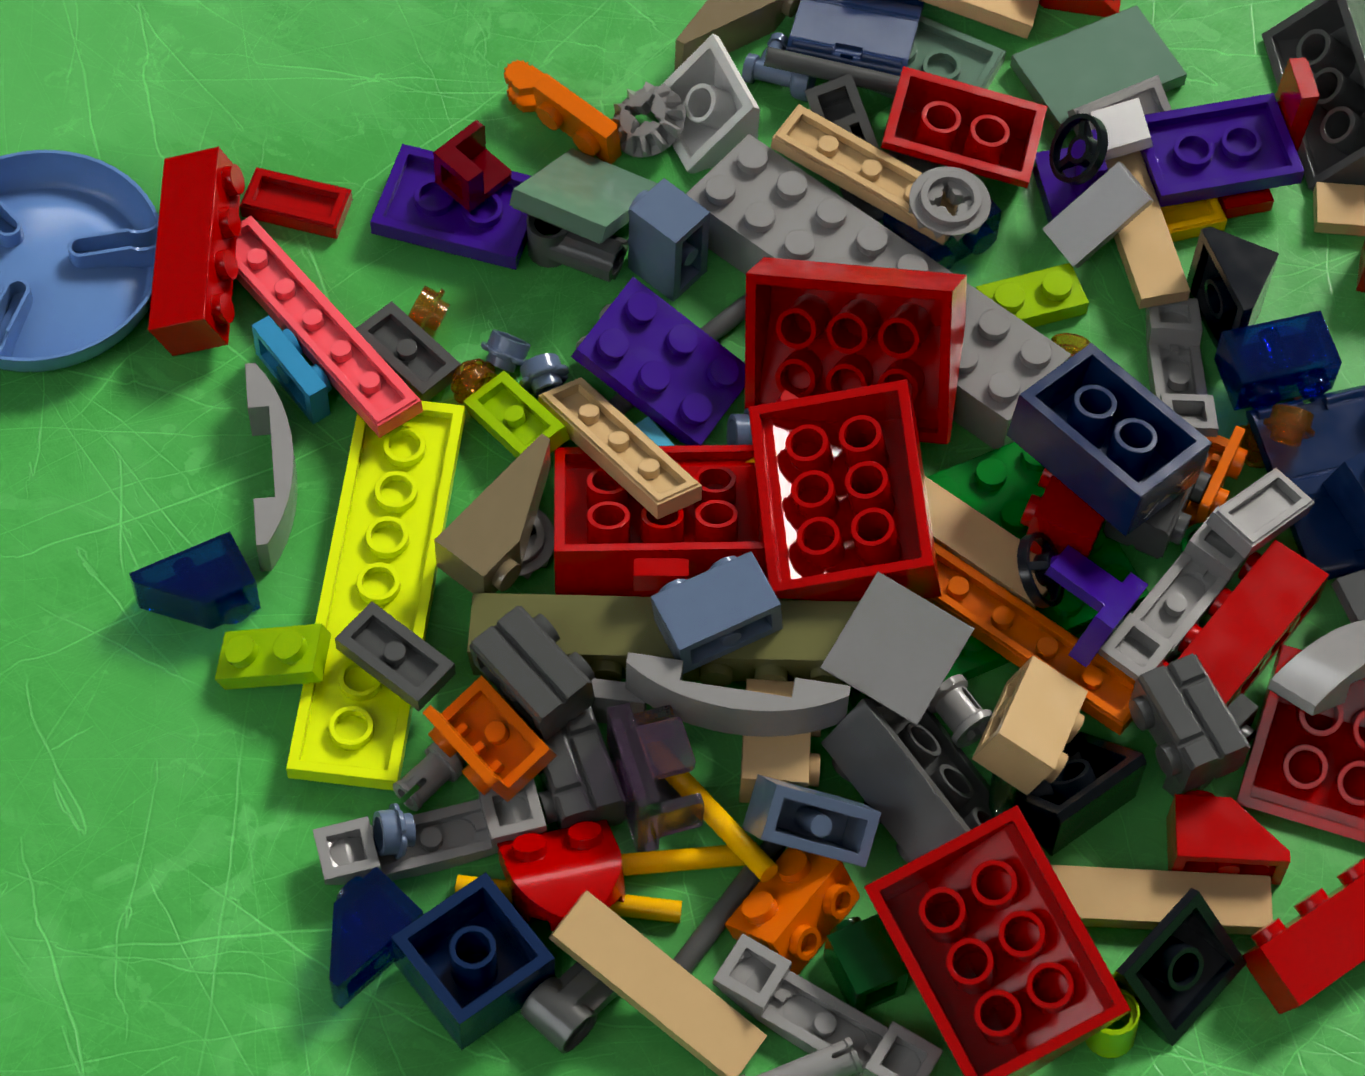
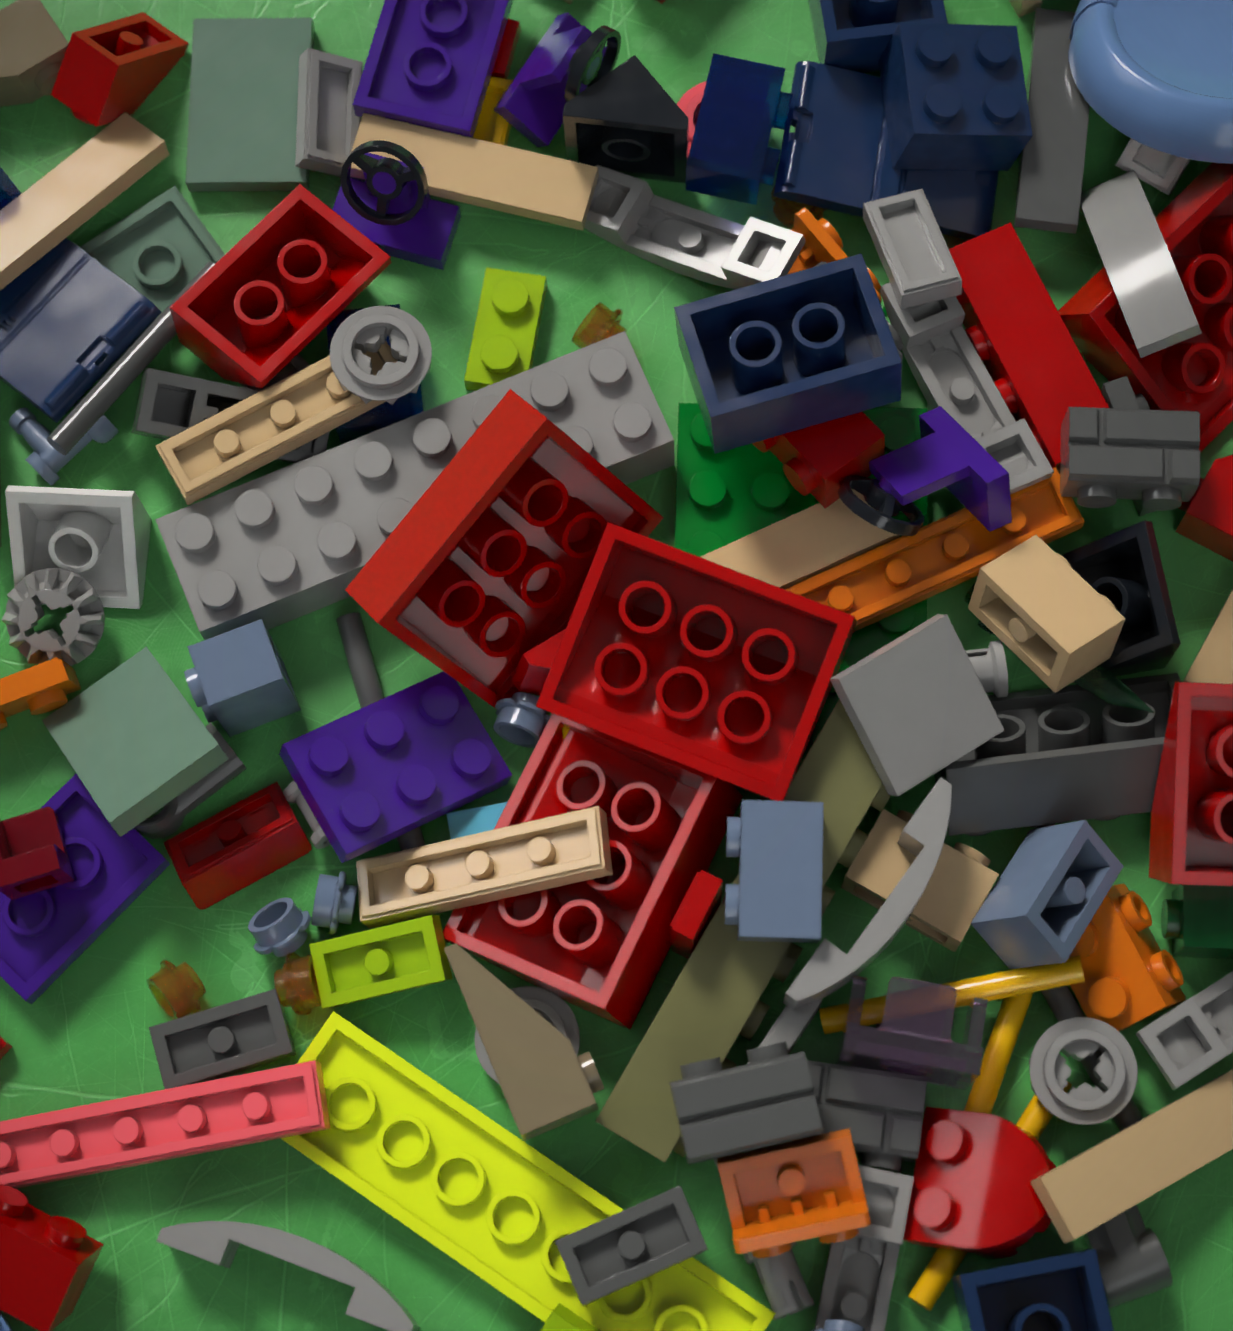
camera: 55 degrees left, 15 degrees up
dark azure plate [251,315,332,424] -> none
light grey tile [1042,162,1154,268] -> none
white tile [1091,98,1153,161] -> none
clear orange plate [1263,404,1315,446] -> none
none -> red slope [163,782,312,910]
none -> dark purple piece [494,12,621,148]
none -> light grey gear [1029,1017,1138,1125]

